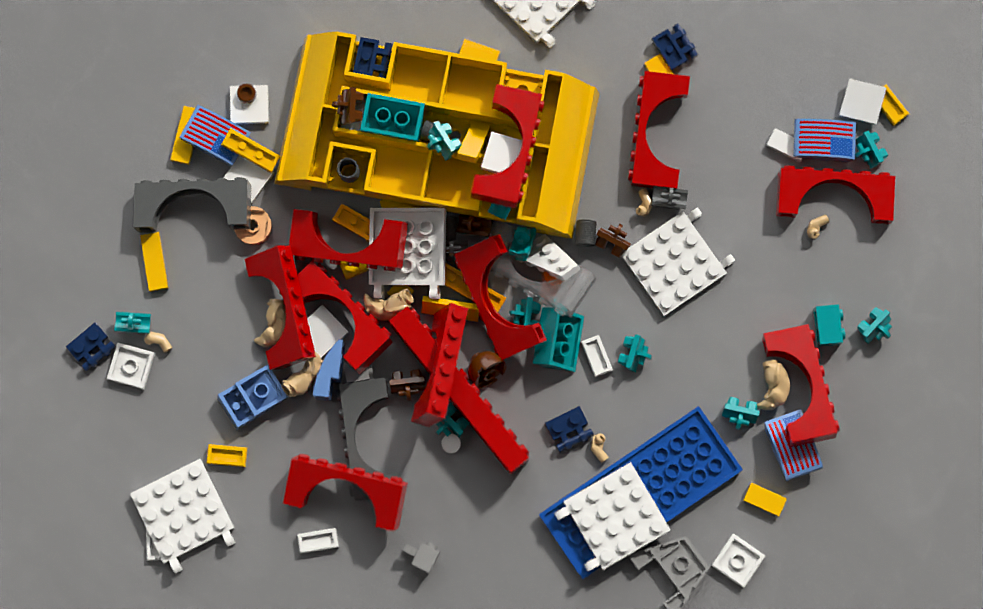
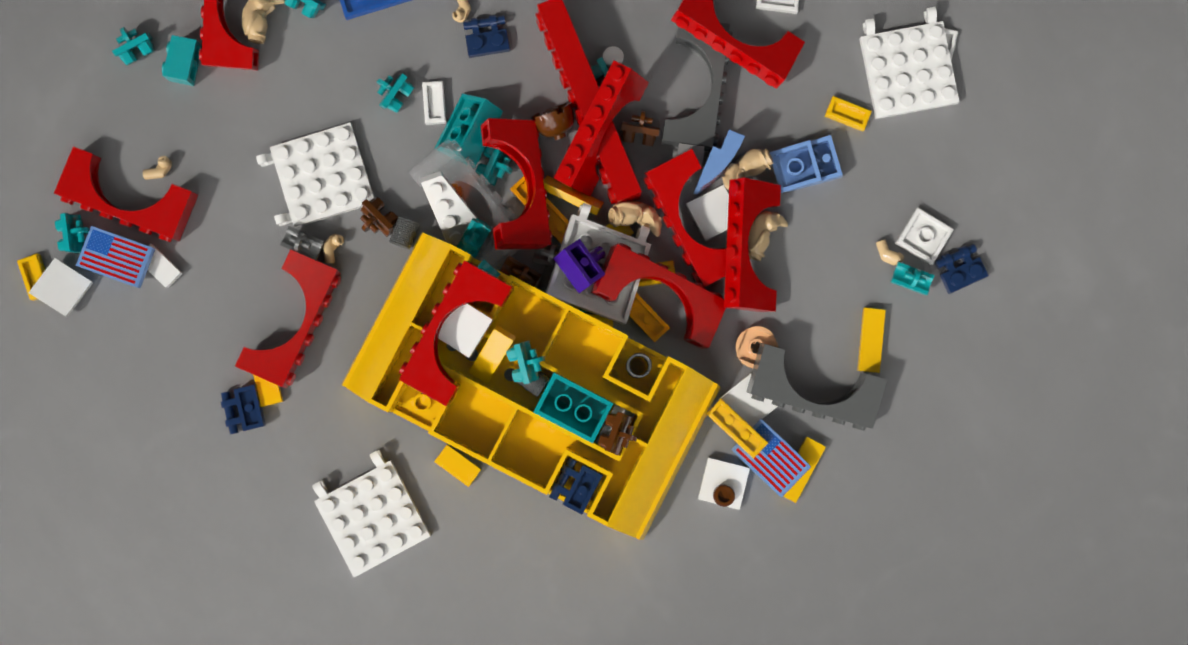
camera: 170 degrees left, 5 degrees up
none -> dark purple brick [553,239,606,294]

